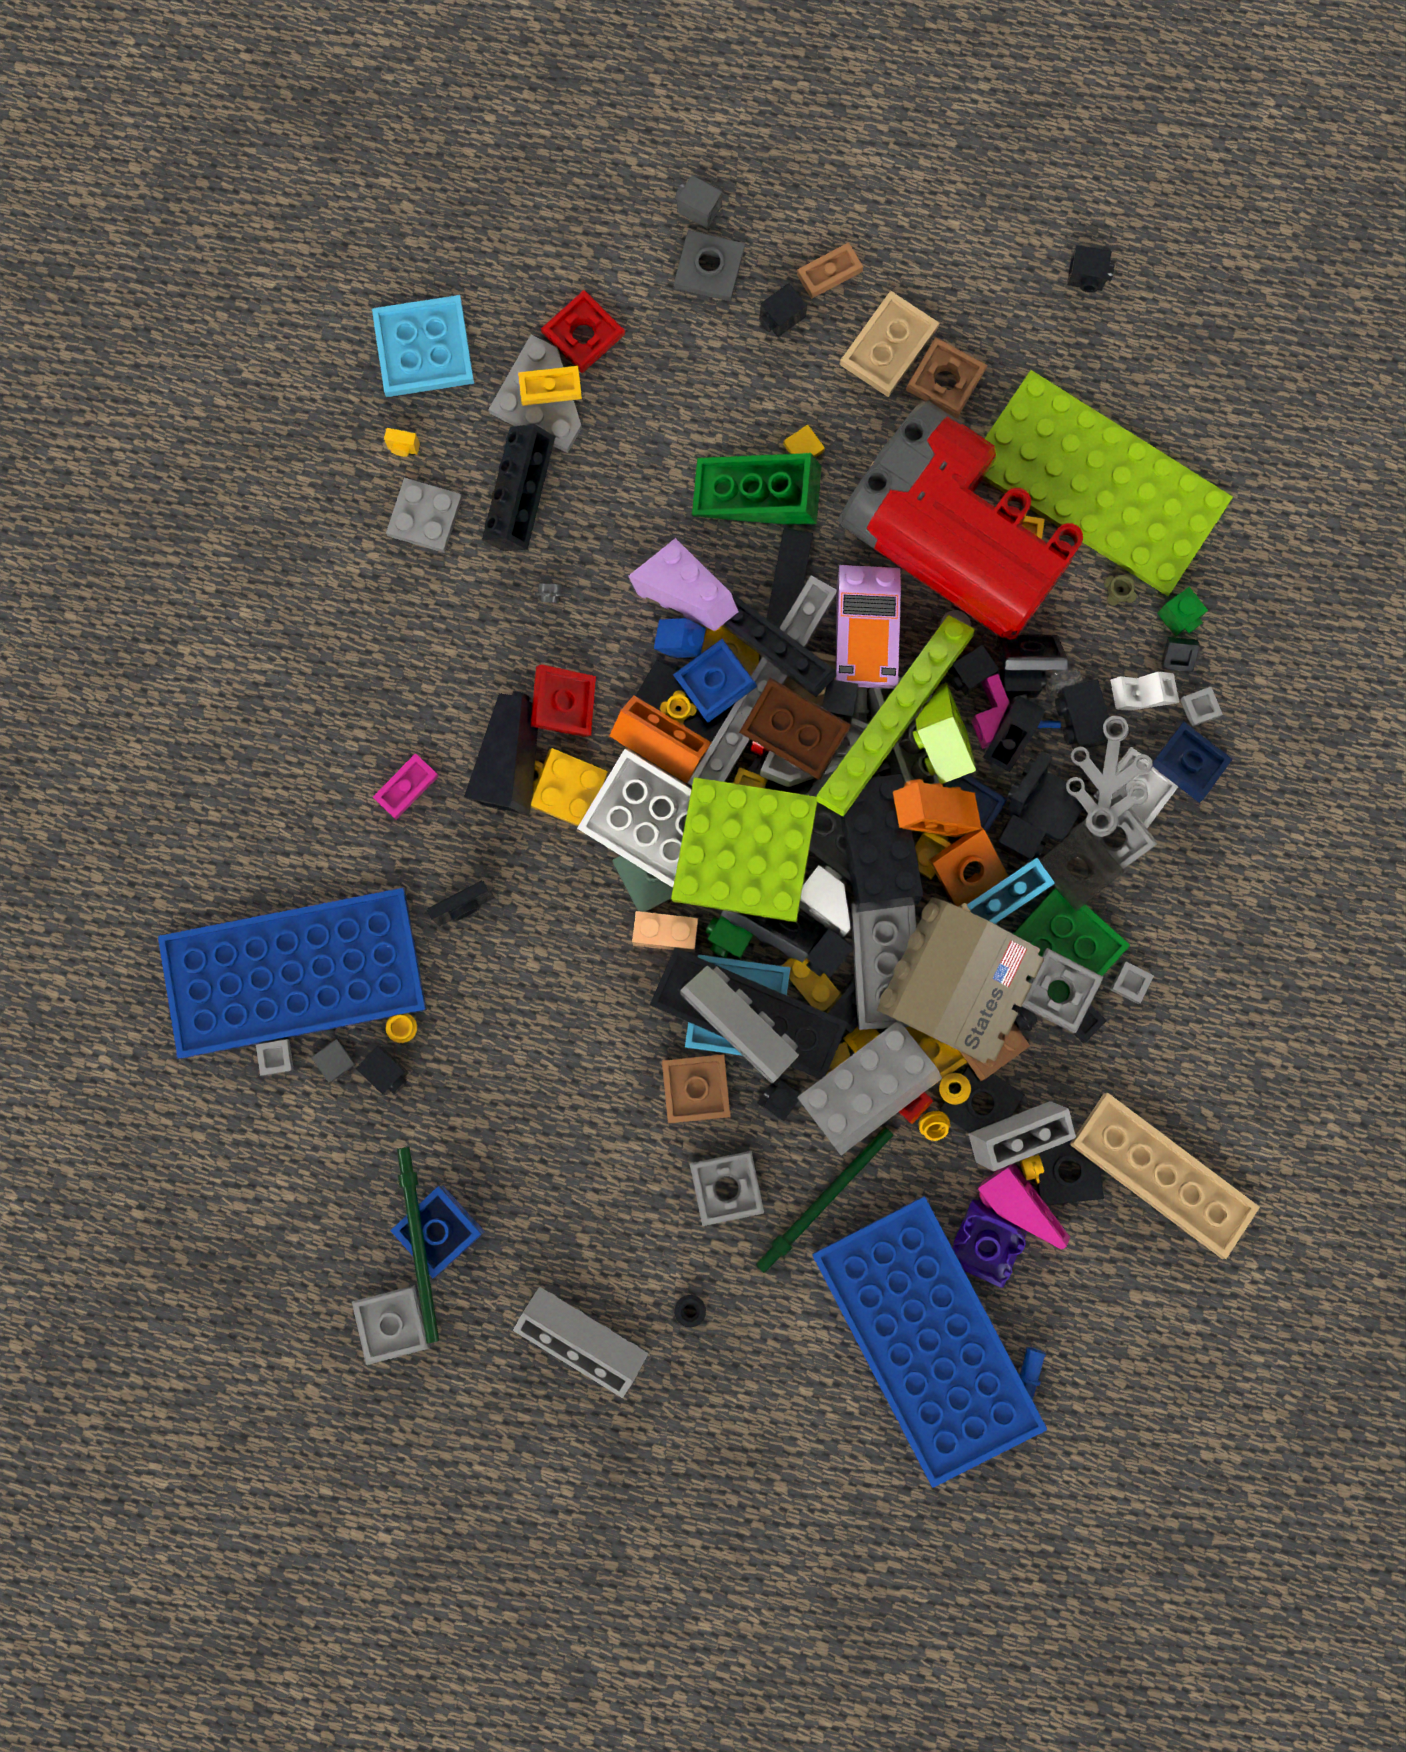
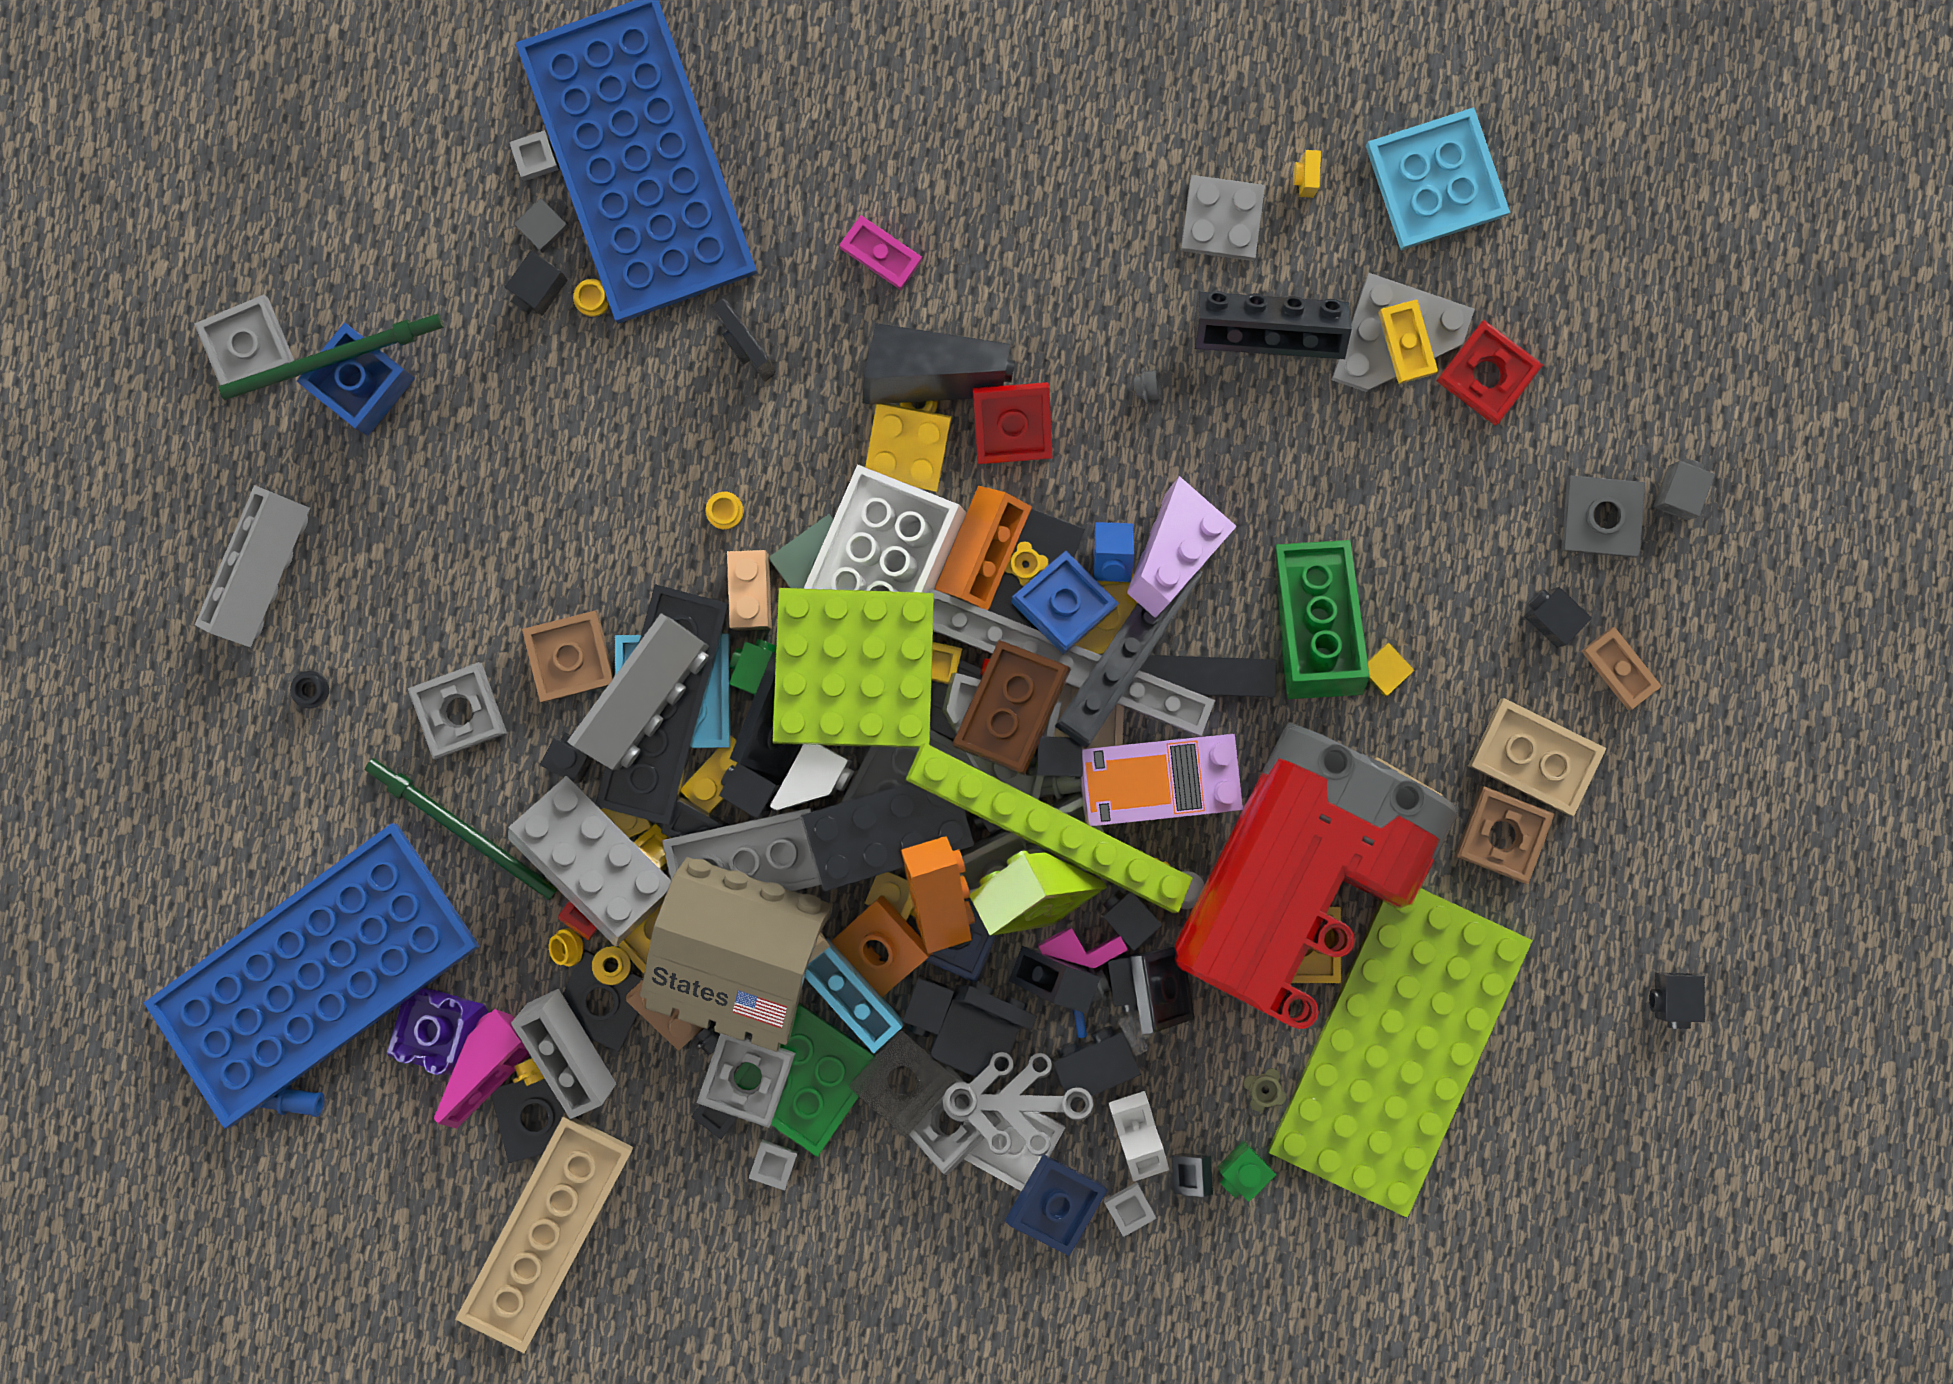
camera: 80 degrees right, 5 degrees up
none -> yellow plate [705,492,744,530]

